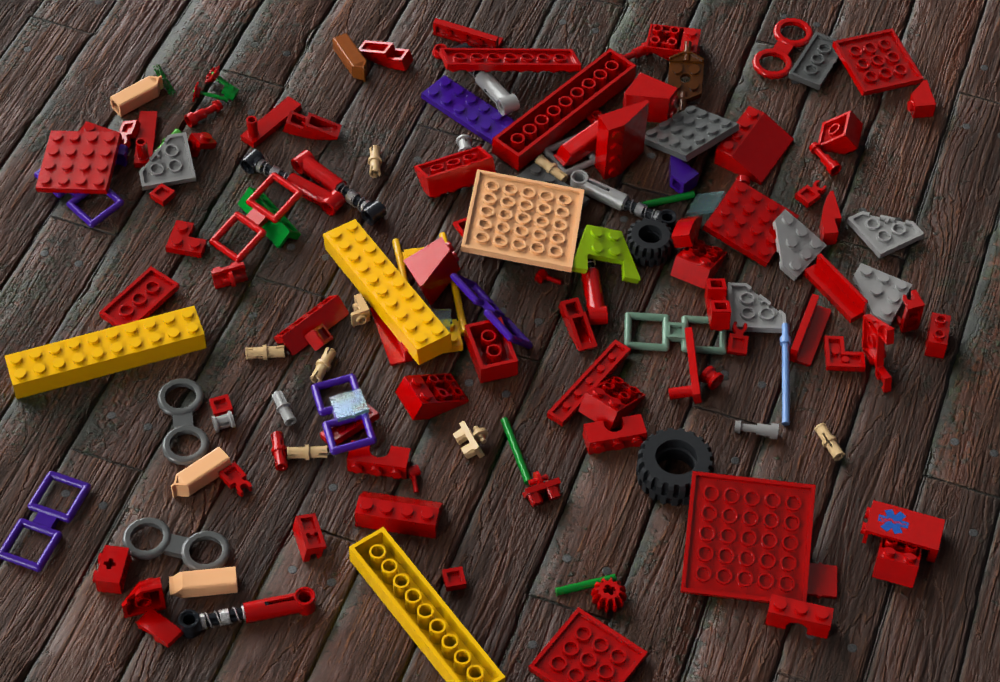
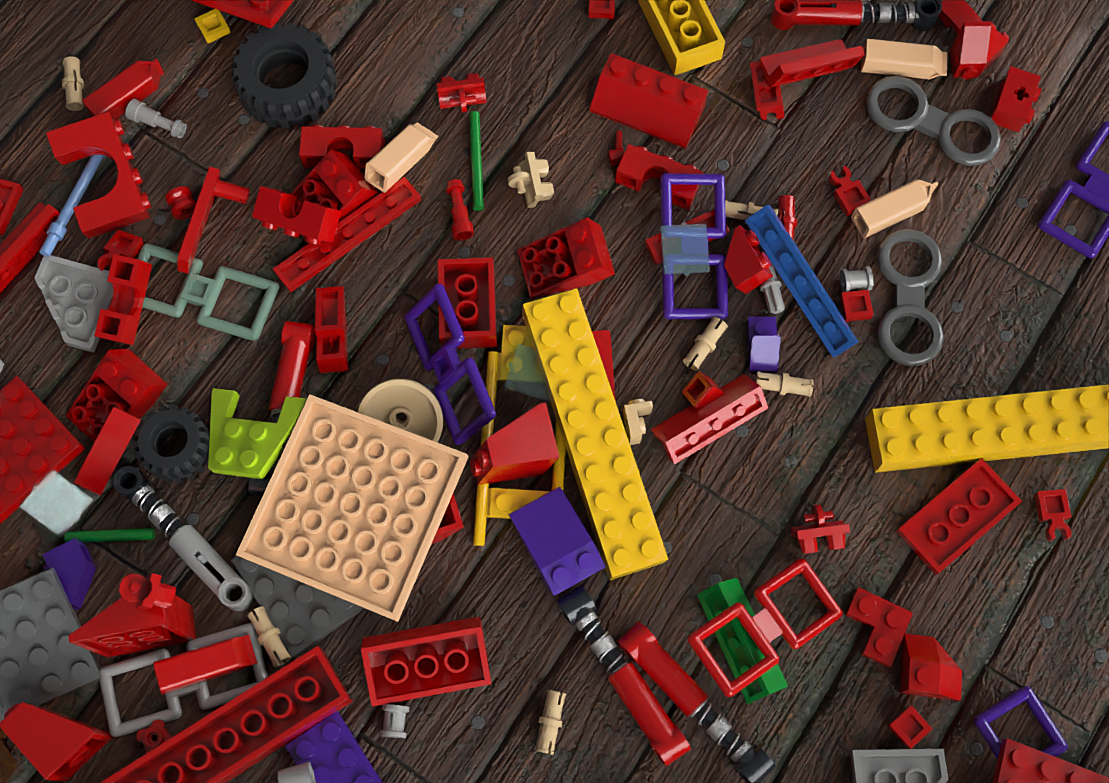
camera: 165 degrees left, 20 degrees up
none -> red arch [46,112,152,239]
none -> red piece [81,58,164,119]
none -> red hips [119,573,177,610]
none -> red arch [252,186,341,245]
none -> tan dish [358,379,443,442]
none -> light nougat piece [365,122,438,192]
none -> red piece [446,179,474,241]
none -> dark purple slope [508,487,606,596]
none -> red slope [724,225,773,294]
none -> blue plate [745,205,859,358]
none -> dark purple slope [747,317,780,373]
none -> red panel [759,39,866,87]
none -> red slope [900,633,962,701]
none -> red plate [1034,489,1072,541]

